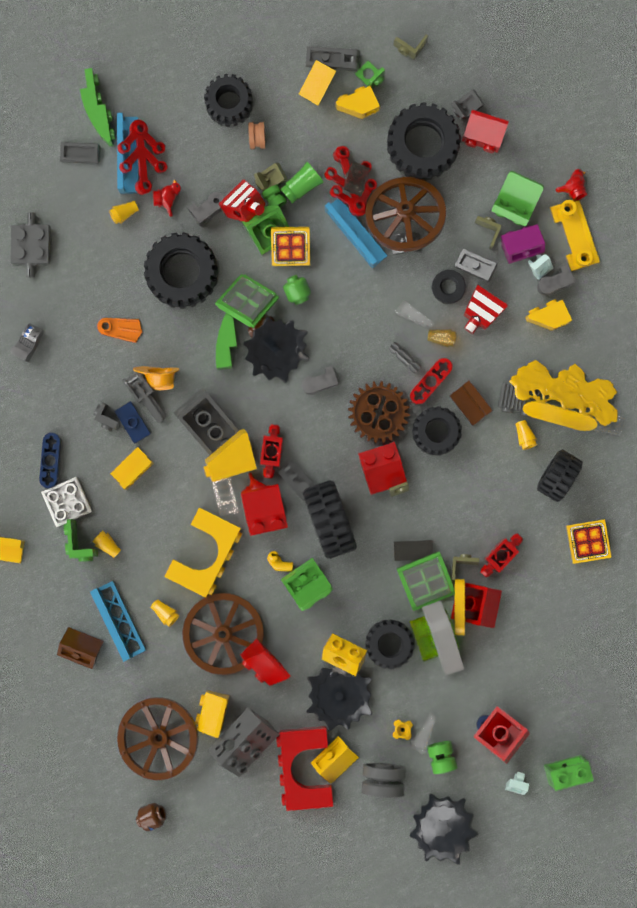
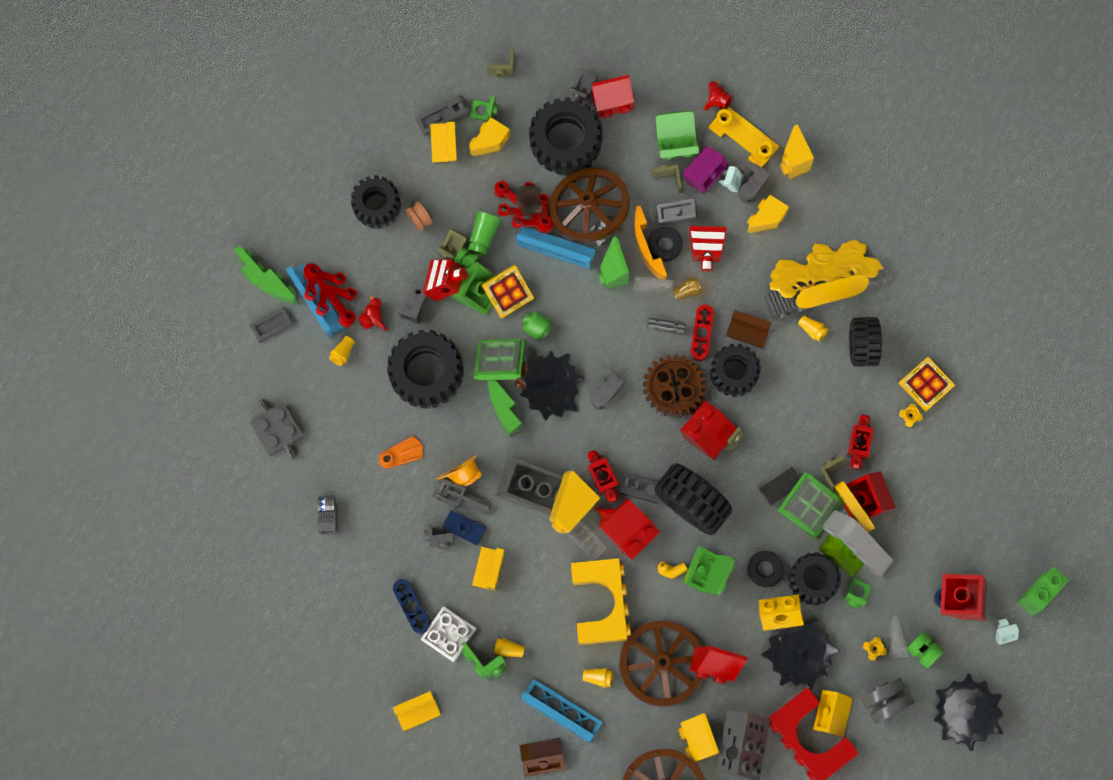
camera: 30 degrees left, 10 degrees down
none -> bright green slope [598,236,629,290]
none -> light orange slope [634,205,667,282]
none -> black tyre [747,551,784,587]
none -> yellow slope [780,124,814,180]
none -> bright green bracket [844,578,872,609]
none -> yellow plate [899,404,923,427]

